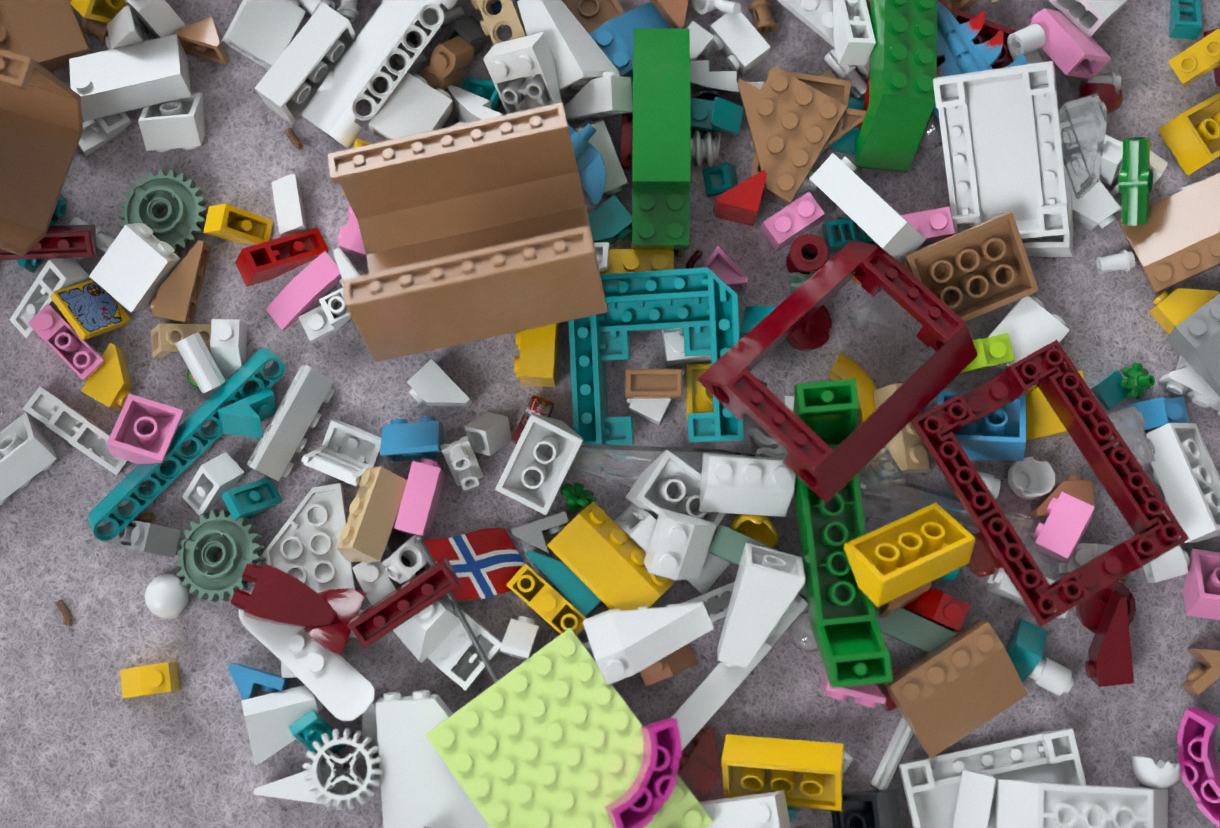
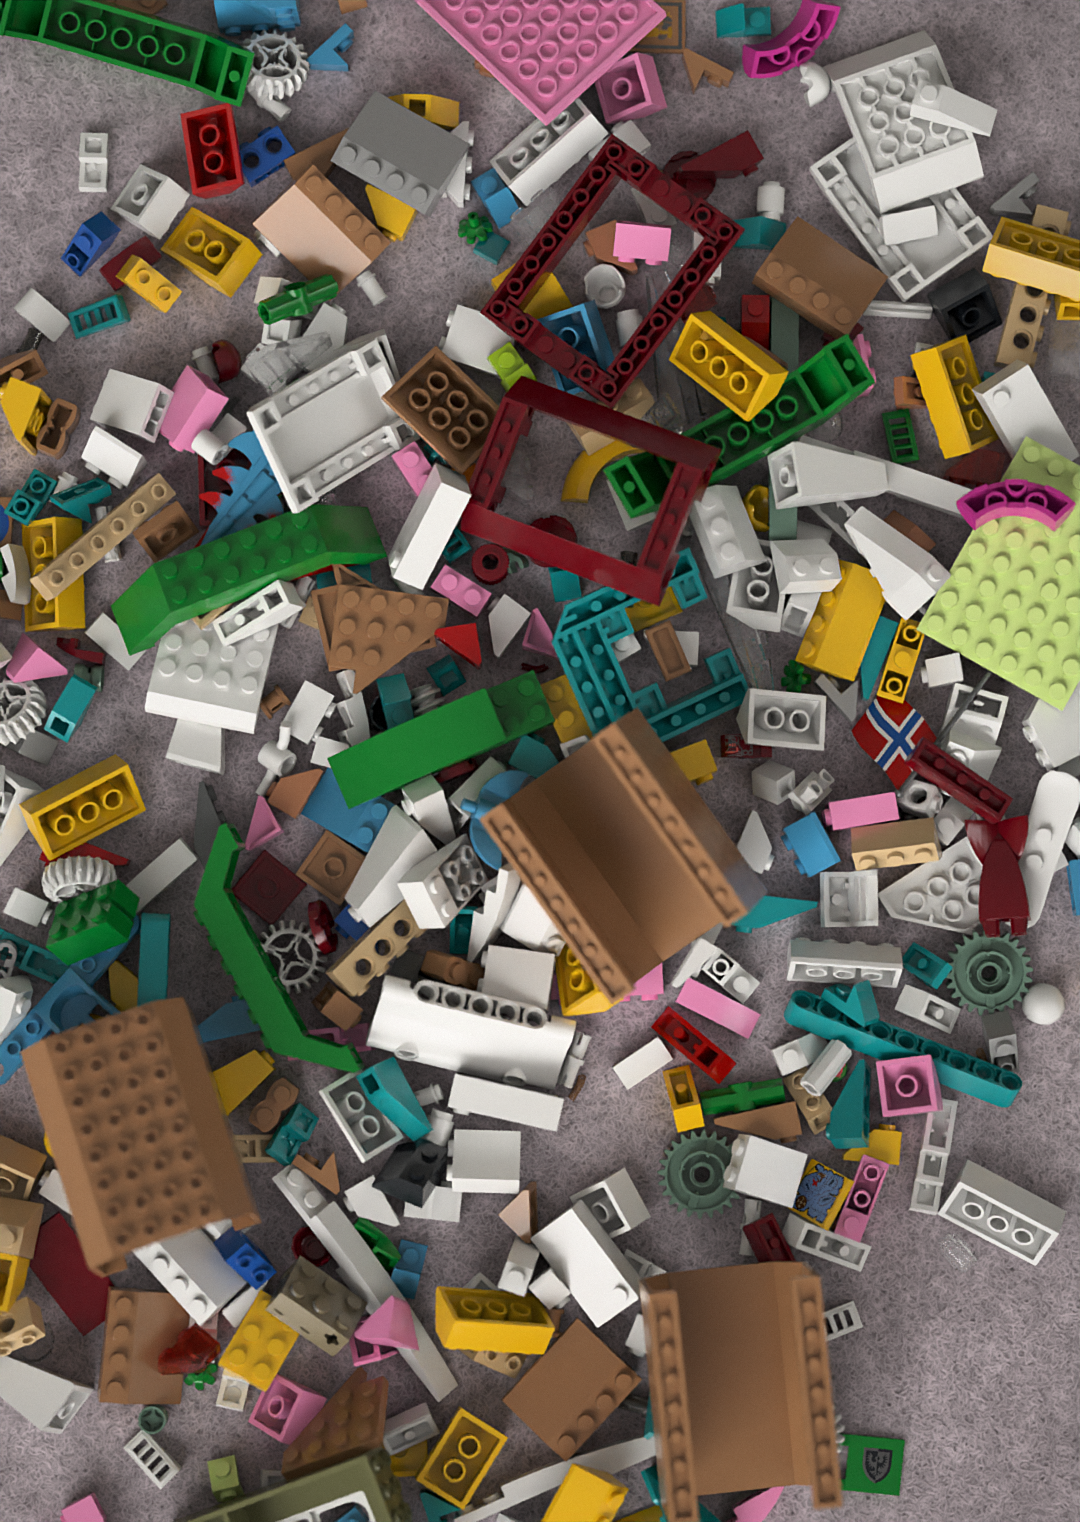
camera: 120 degrees left, 5 degrees up
none -> white slope [487,594,531,659]
none -> white pin [557,1030,592,1088]
none -> green piece [699,1078,786,1116]
none -> teal slope [730,896,817,933]
none -> teal slope [826,1059,871,1149]
none -> green slope [881,408,920,465]
none -> nougat slope [894,376,928,410]

